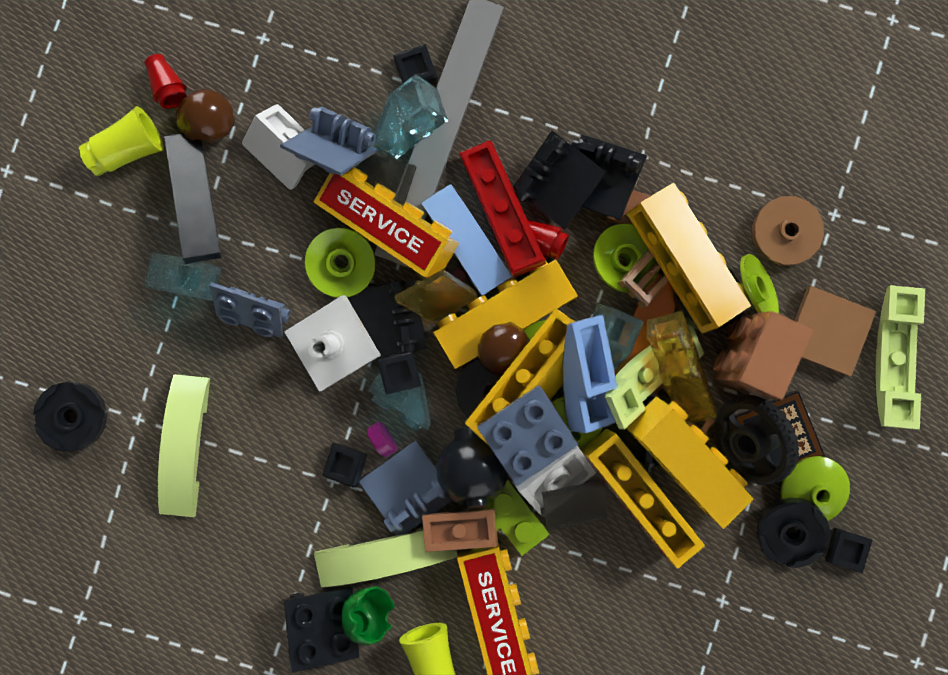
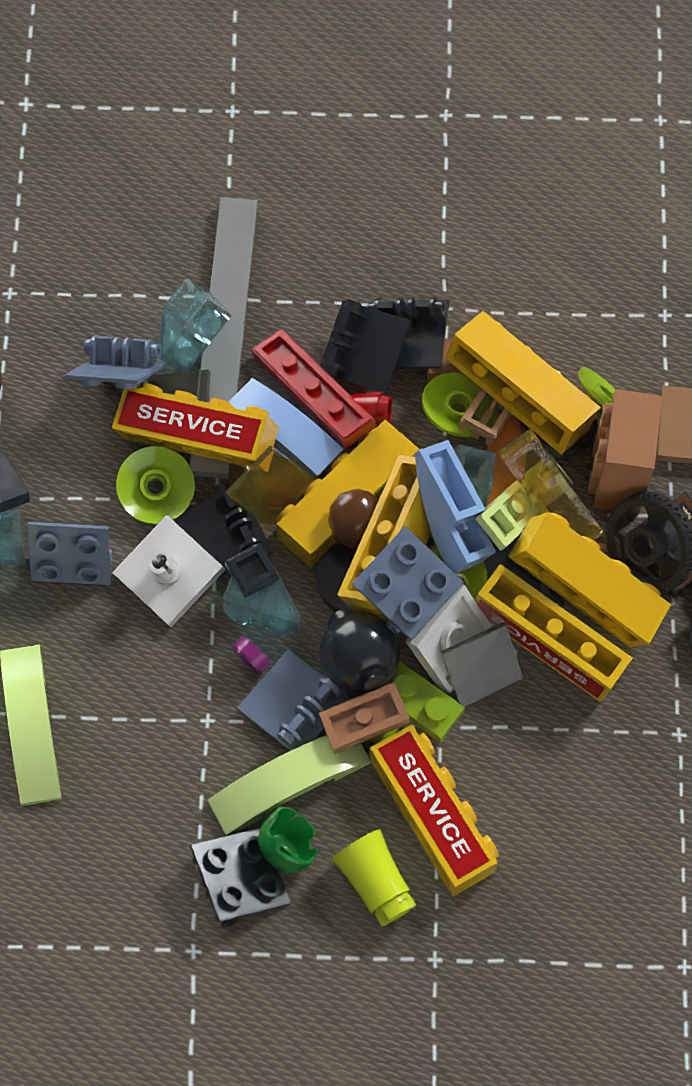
camera: 15 degrees left, 20 degrees down
white panel [242,104,316,190] -> none
black tile [322,443,368,488] -> none
black tile [393,44,437,91] -> none
medium nougat plate [752,196,824,266] -> none

